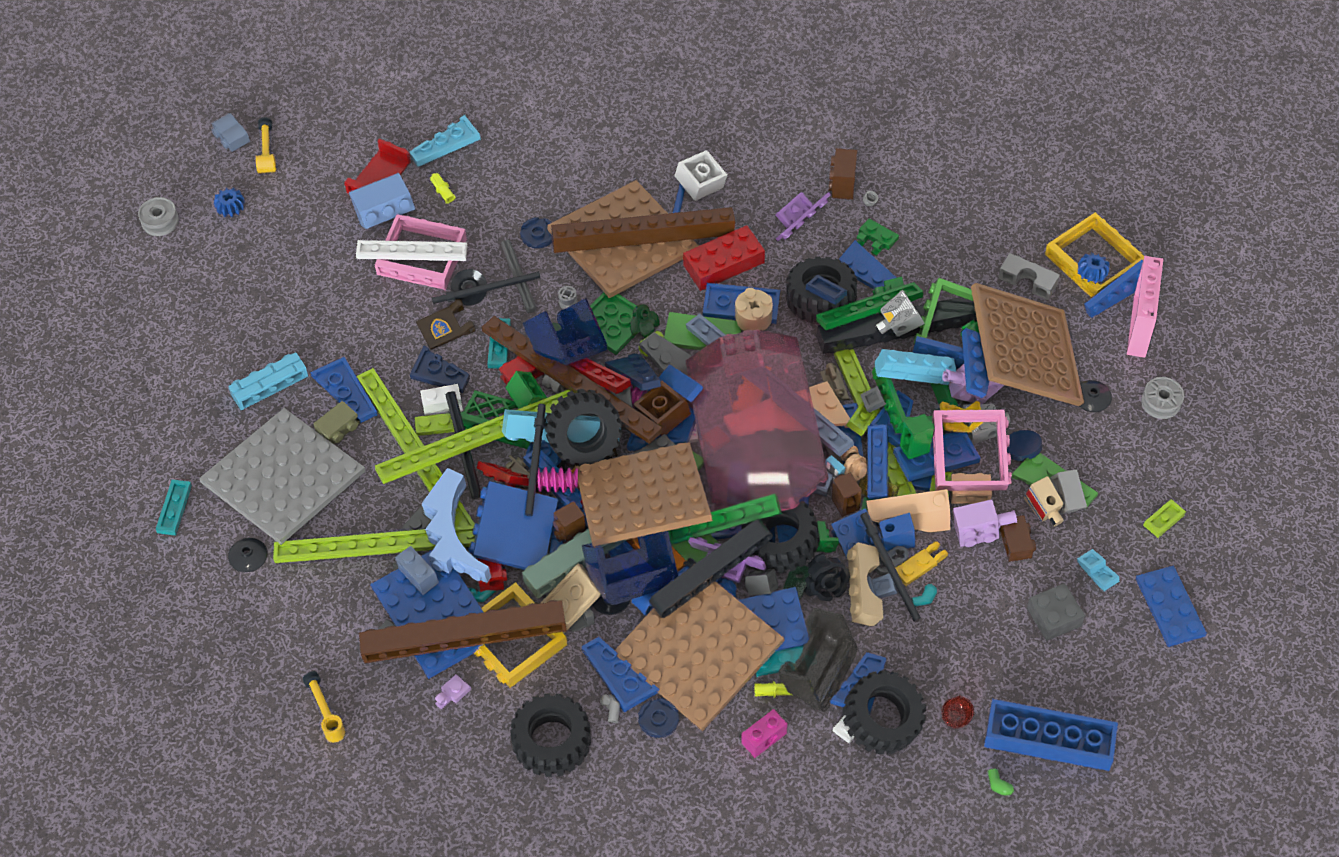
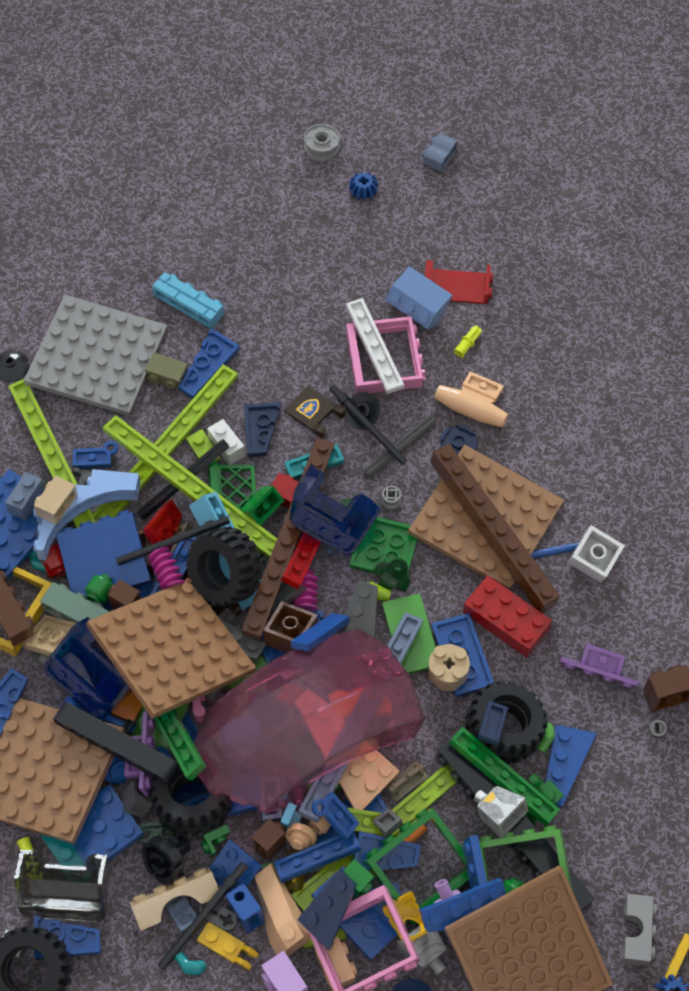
camera: 65 degrees right, 5 degrees up
teal plate [156,479,192,536] -> none
yellow piece [256,117,276,173] -> none
medium azure wing [409,115,481,167] -> none
dark blue wing [605,353,661,391] -> none
green plate [857,218,899,256] -> none
medium azure brick [875,349,956,385] -> none
none -> tan brick [34,476,78,525]
none -> blue hinge [73,441,119,469]
none -> green head [85,574,113,603]
none -> dark blue wing [297,869,358,951]
none -> blue hinge [311,792,359,839]
none -> light nougat plate [434,371,508,428]

